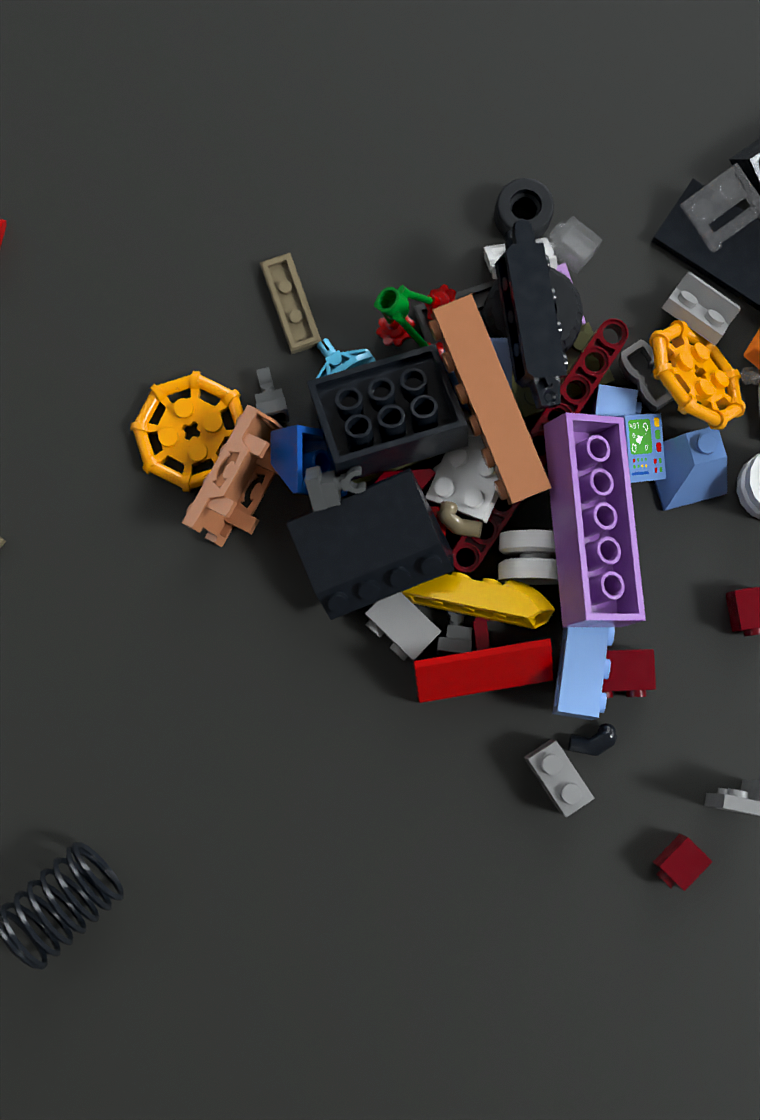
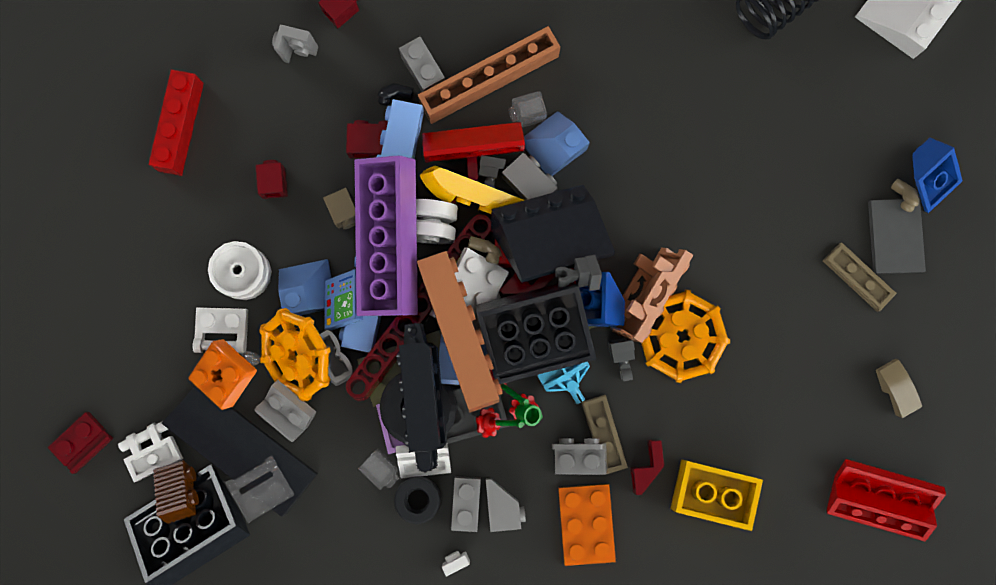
camera: 175 degrees left, 0 degrees up
none -> dark tan brick [323,188,355,229]
none -> nougat brick [418,26,560,124]
none -> white plate [442,551,470,576]
none -> light grey brick [451,476,481,532]
none -> light grey slope [486,477,526,532]
none -> clear brick [508,91,547,127]
none -> medium blue slope [524,111,590,176]
none -> light grey bracket [552,438,607,475]
none -> orange plate [558,484,616,566]
none -> dark red slope [630,440,664,495]
none -> yellow brick [670,459,763,531]

